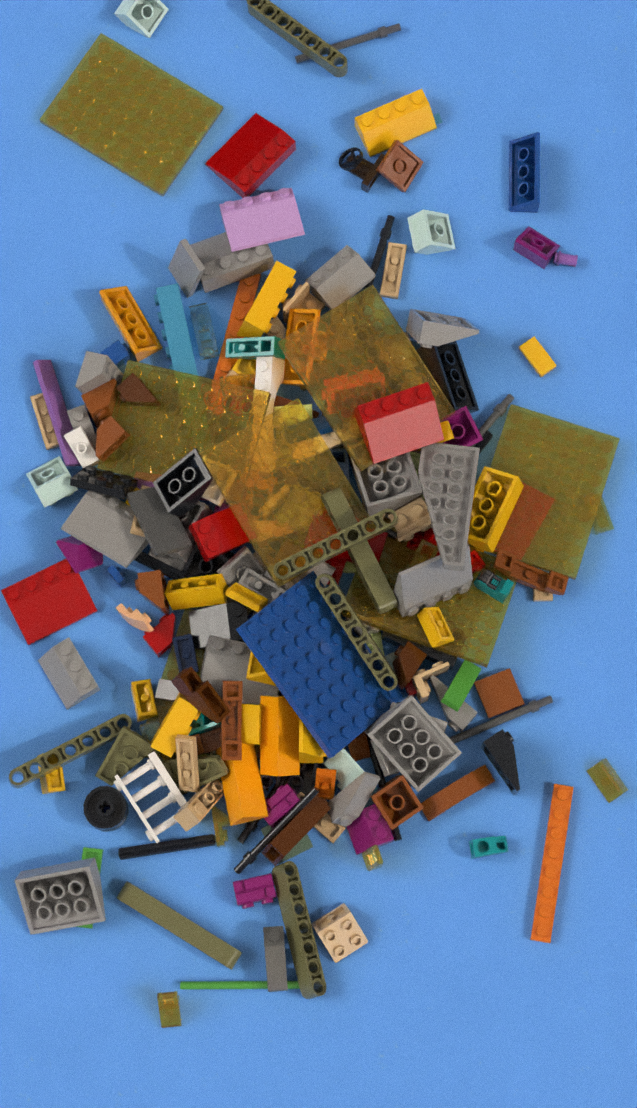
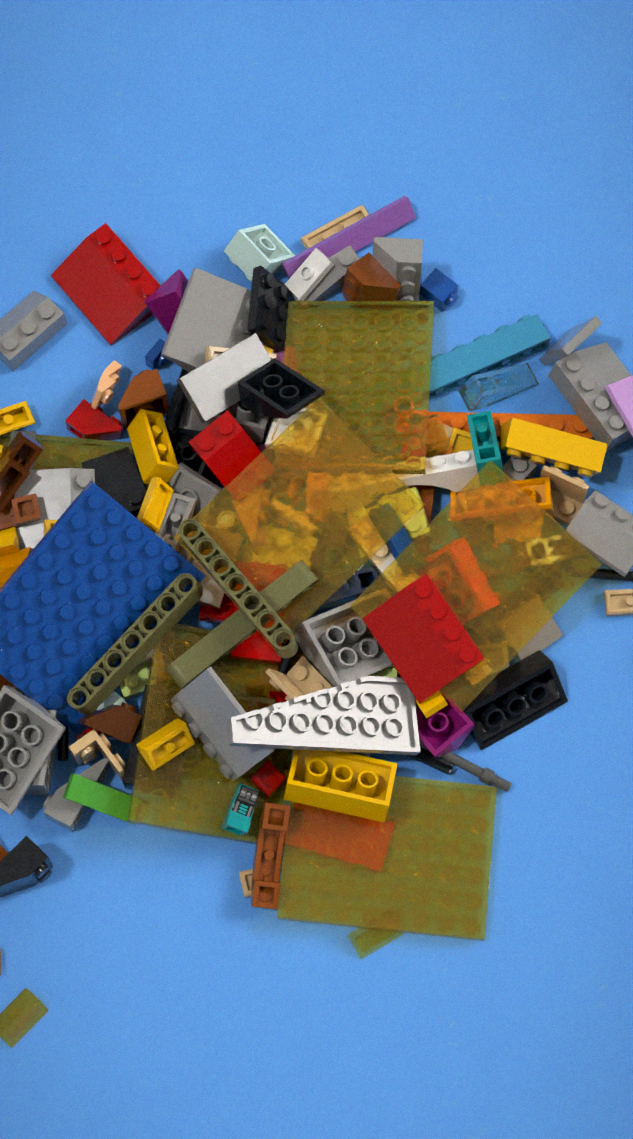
camera: 75 degrees right, 5 degrees down
dark orange slope [96,416,130,462] -> none
light orange slope [99,286,163,362] -> none
reddish brown slope [116,373,161,406] -> none
dark blue plate [172,634,199,673] -> none
light grey slope [406,309,479,348] -> none
dark grey bar [449,695,553,744] -> none
dark orange tile [474,668,525,719] -> none
yellow tile [519,336,557,377] -> none

